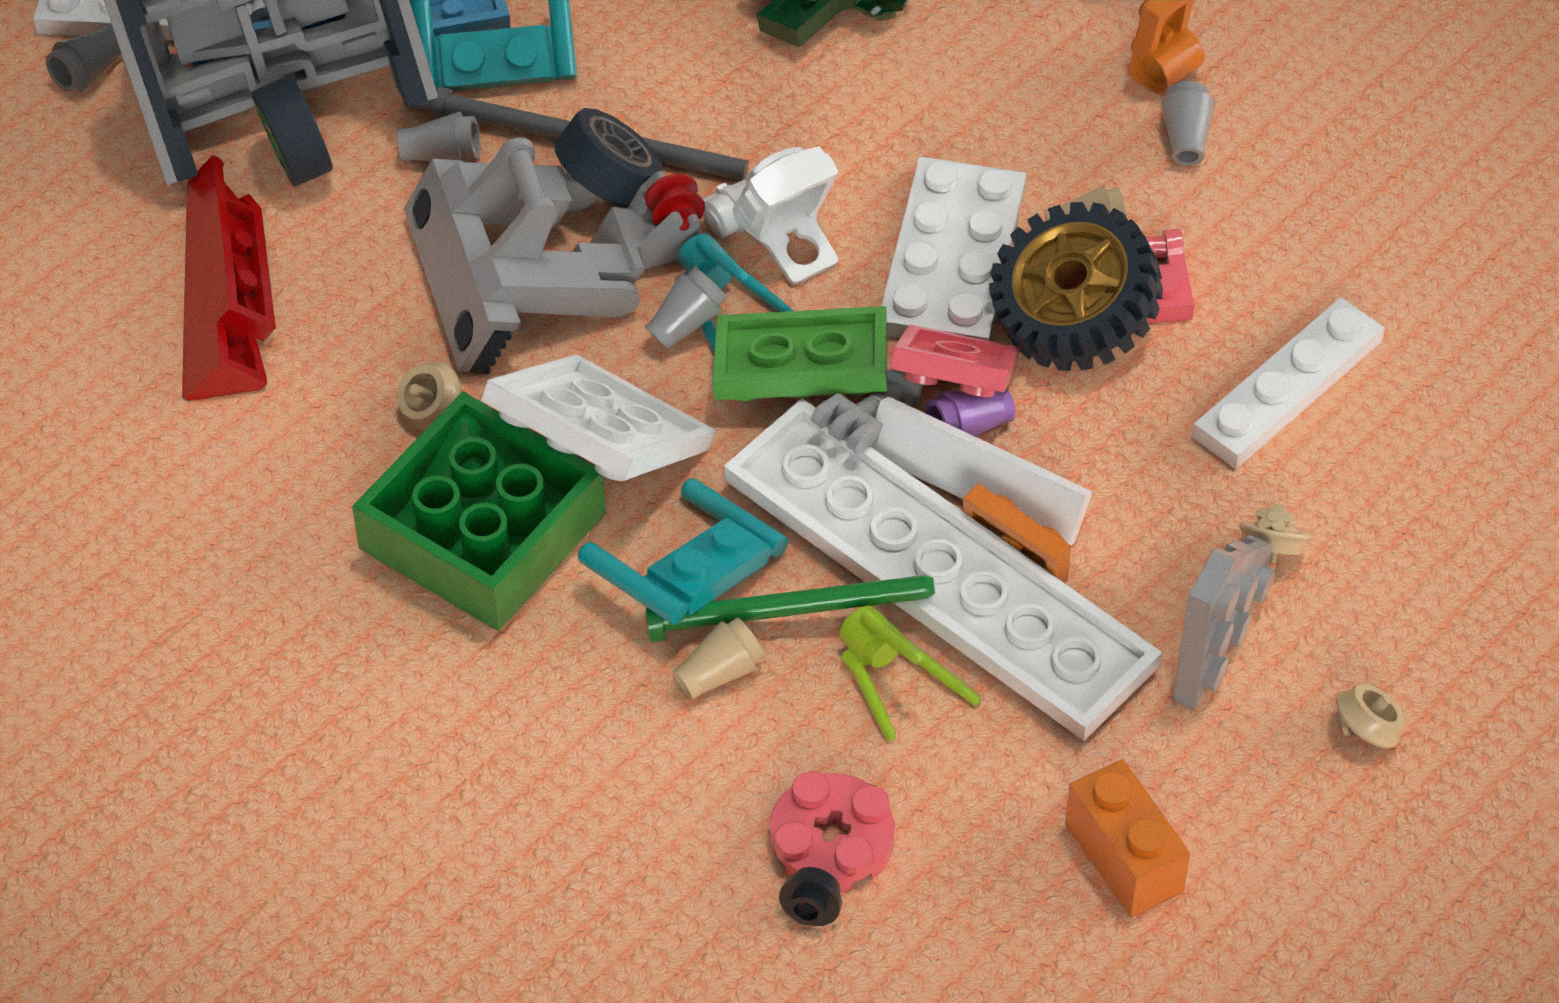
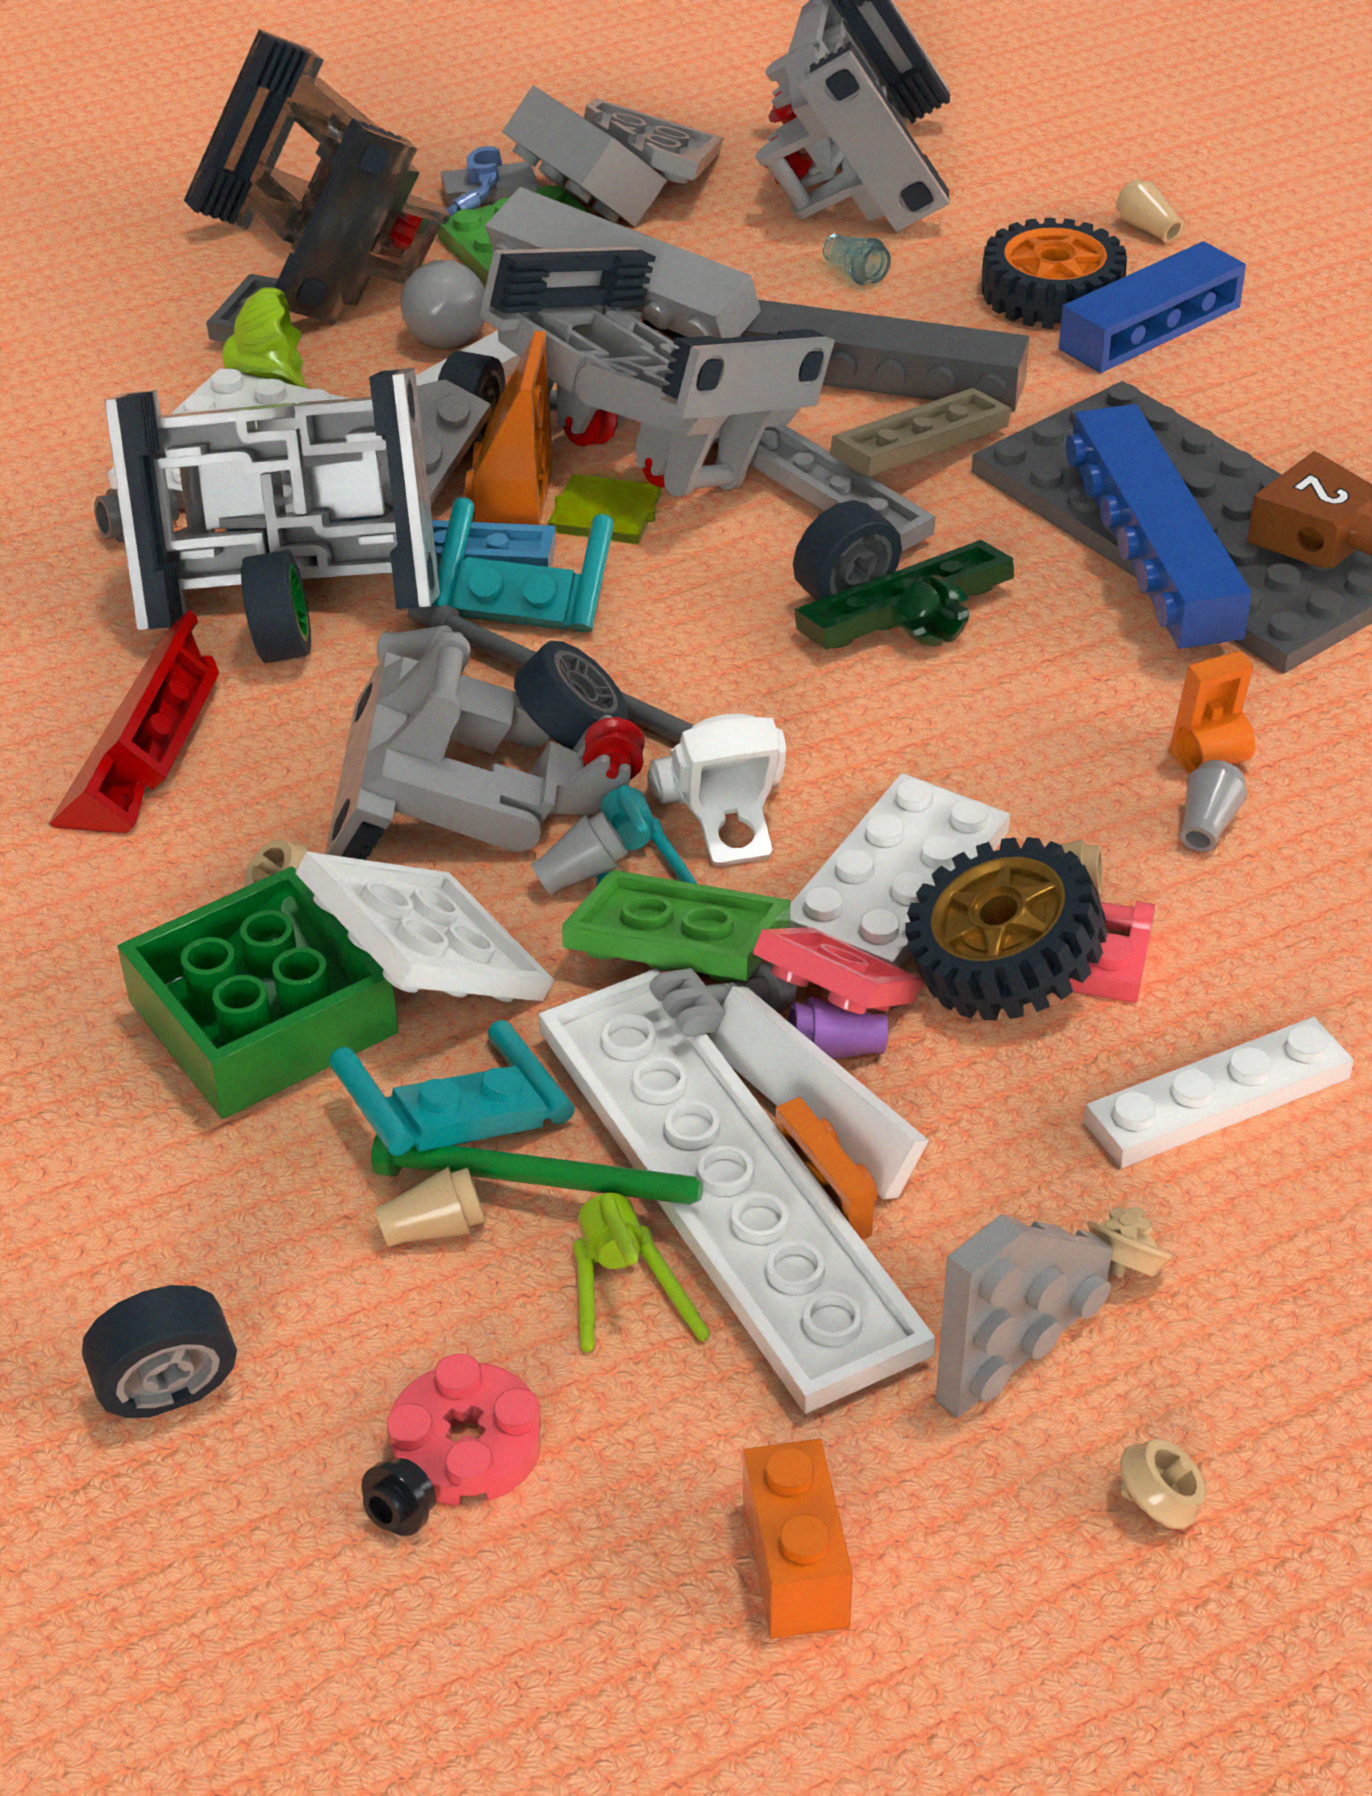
camera: 20 degrees right, 10 degrees down
none -> black wheel [82,1285,237,1418]

